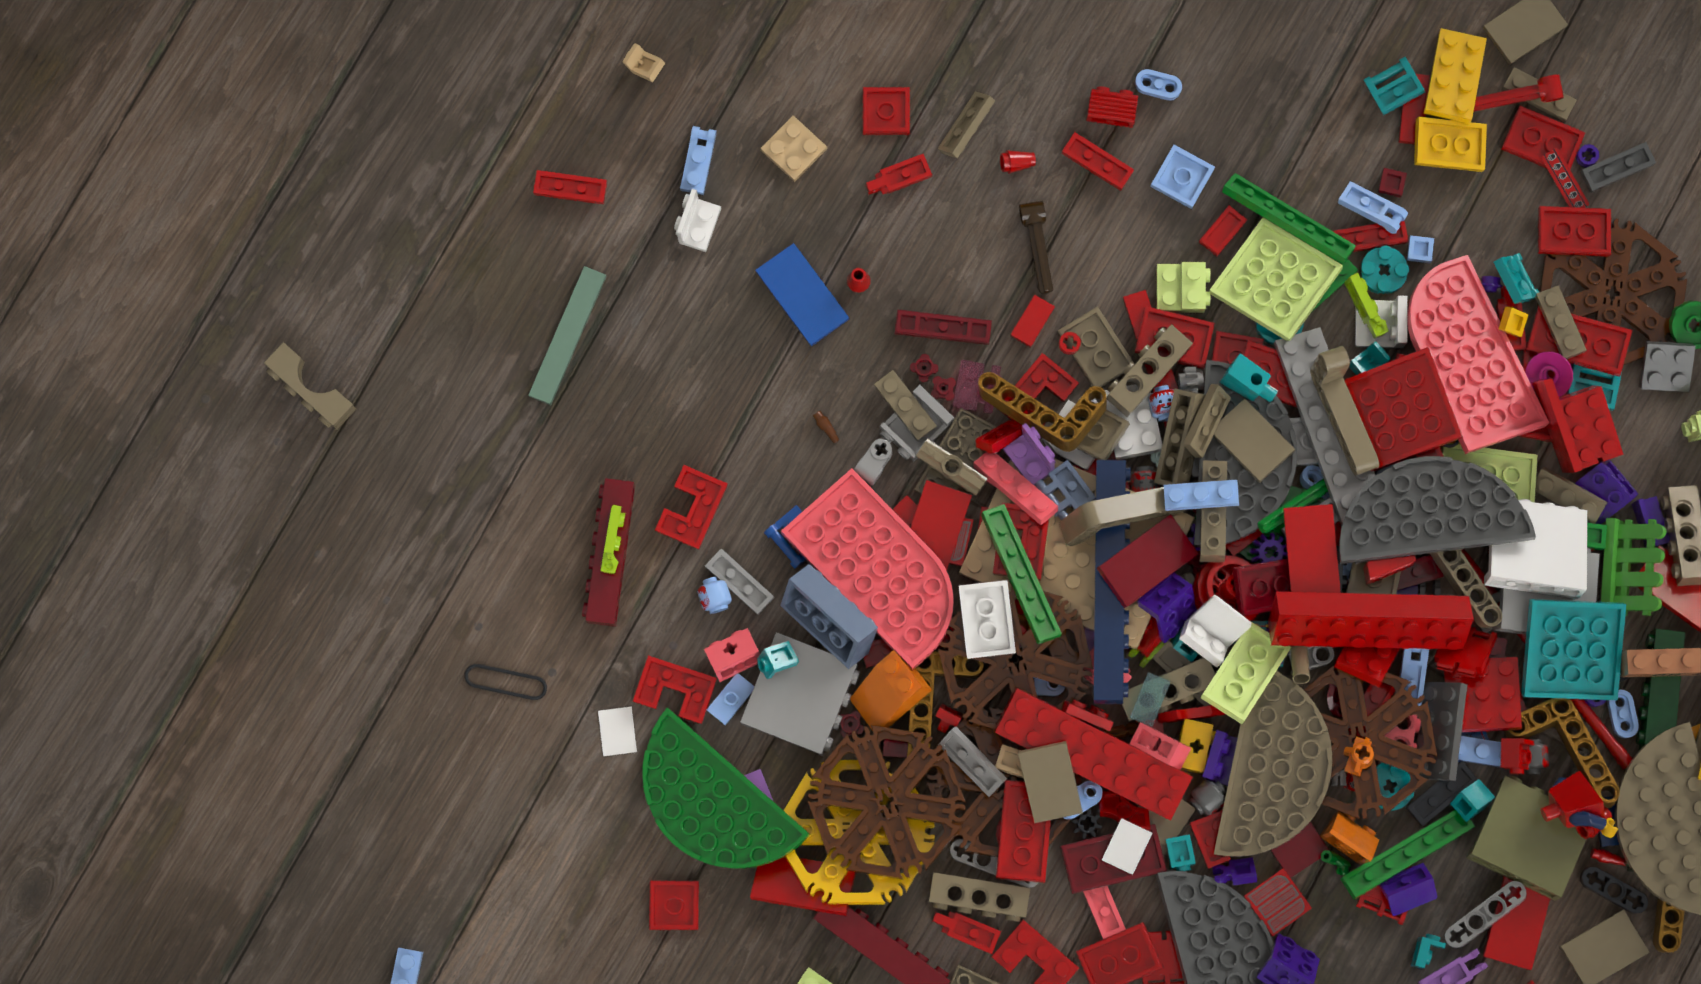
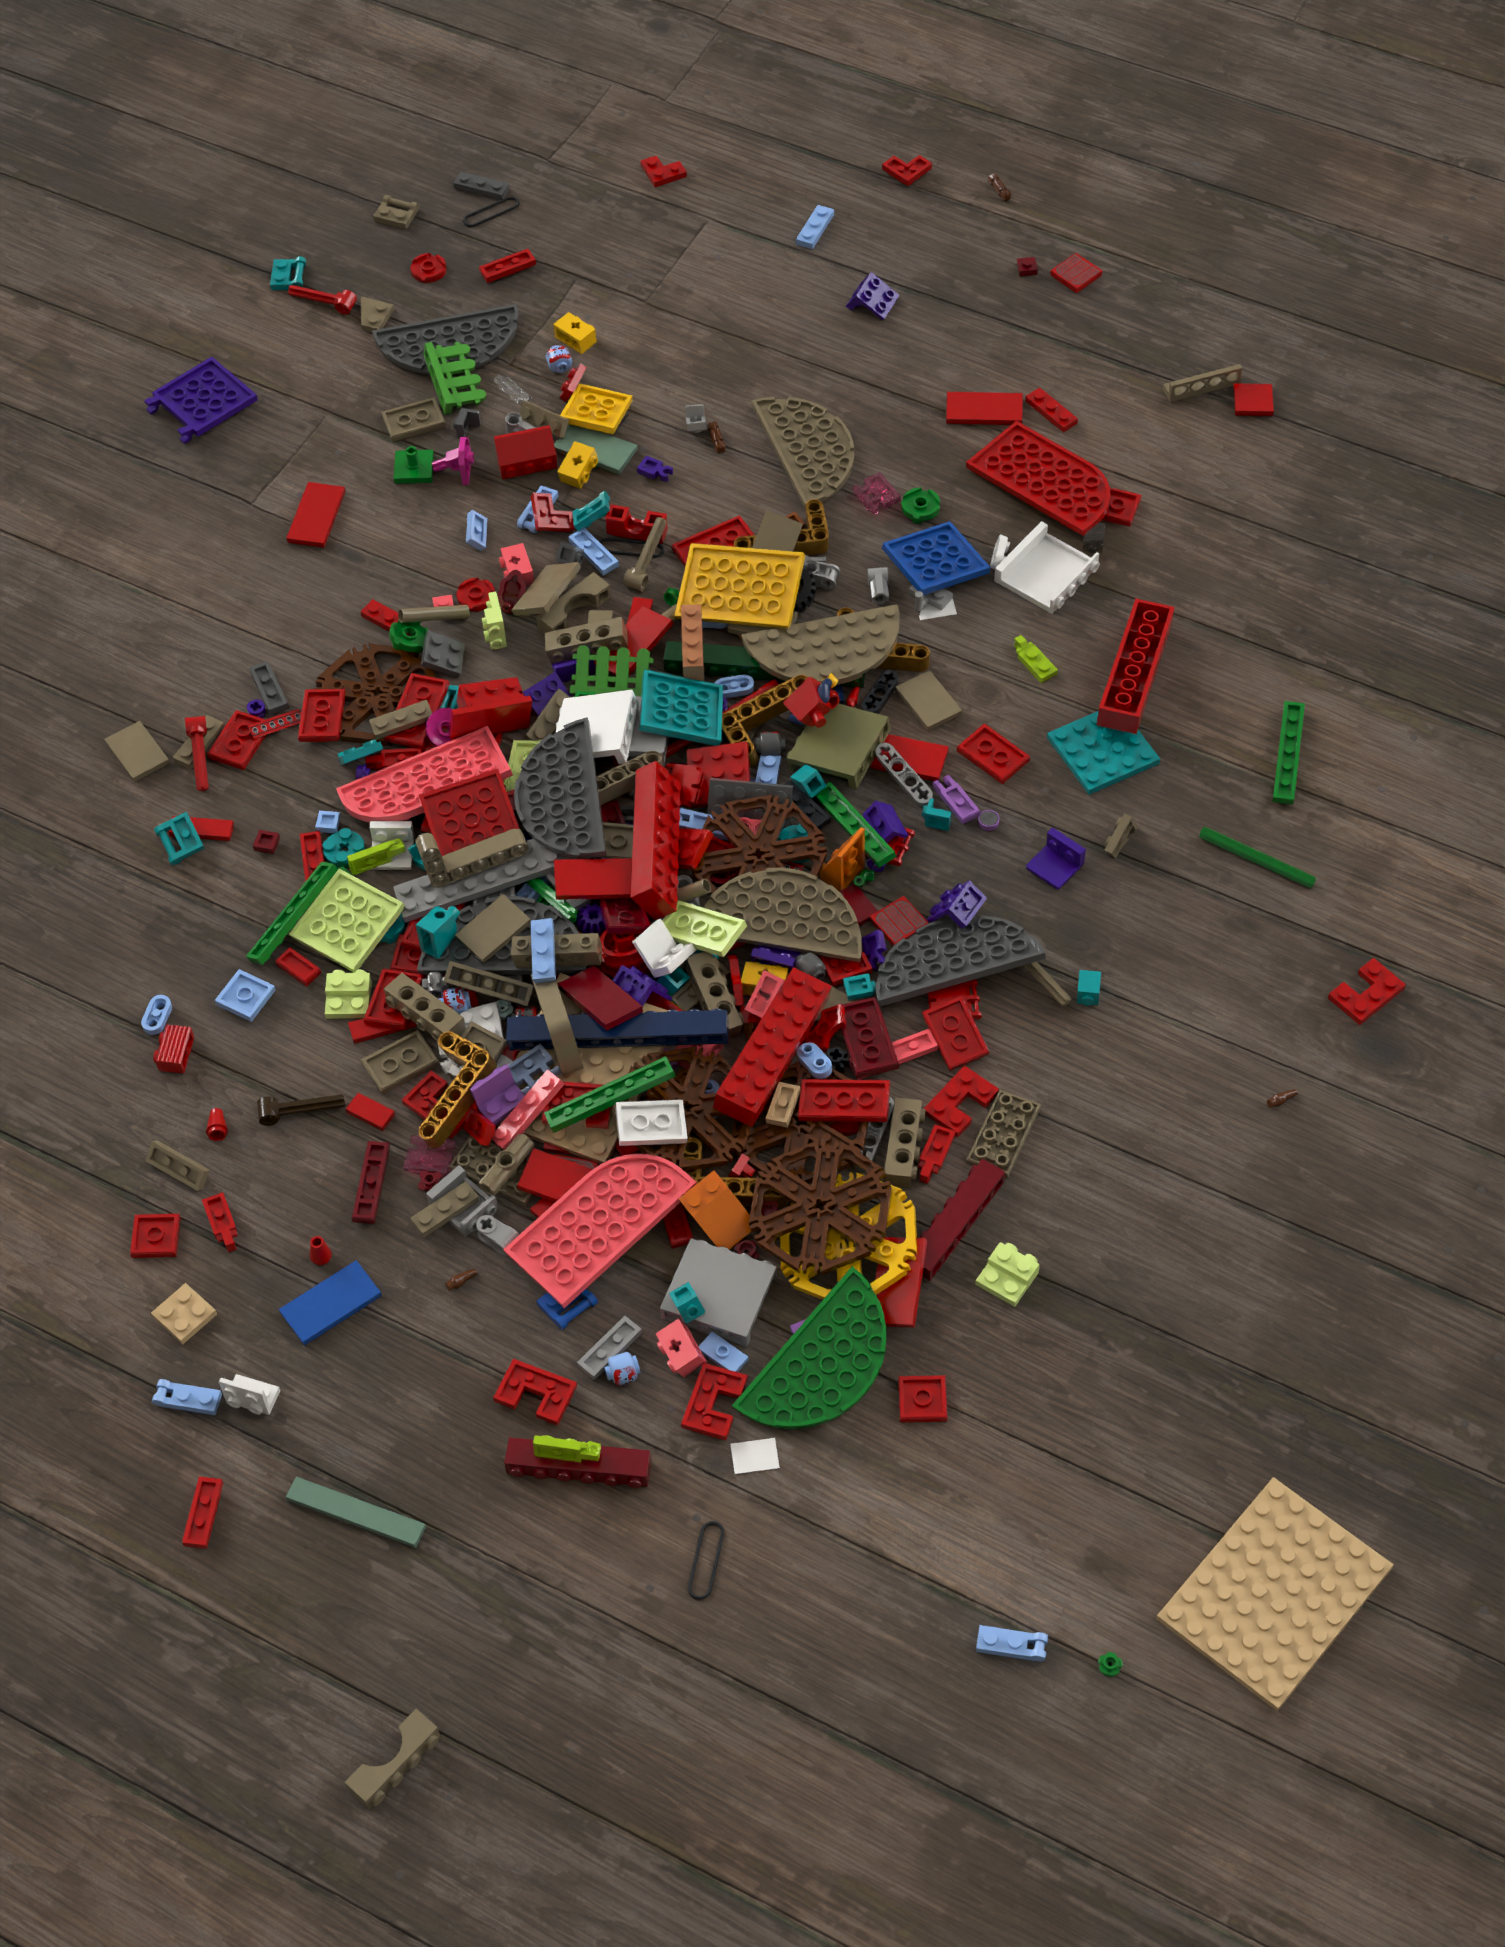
camera: 90 degrees left, 25 degrees down
tan bracket [623,43,665,82] -> none
sand blue brick [780,564,878,669] -> none
dark red plate [910,354,938,382] -> none
light grey plate [938,727,1007,797] -> none
dark tan tile [1018,741,1083,823] -> none
red bush [1059,332,1081,355] -> none
red plate [1061,132,1134,191] -> none
red plate [1062,699,1114,731] -> none
white sticker [1102,818,1152,875] -> none
clear light blue tile [1130,672,1171,727] -> none
dark tan plate [1183,384,1231,458] -> none
light blue plate [1338,181,1408,234] -> none
orange piece [1343,736,1374,777] -> none
red slope [1363,555,1416,585] -> none
yellow plate [1414,117,1487,172] -> none
yellow plate [1424,28,1487,124] -> none
yellow plate [1499,307,1528,337] -> none
red brick [1500,738,1534,775] -> none

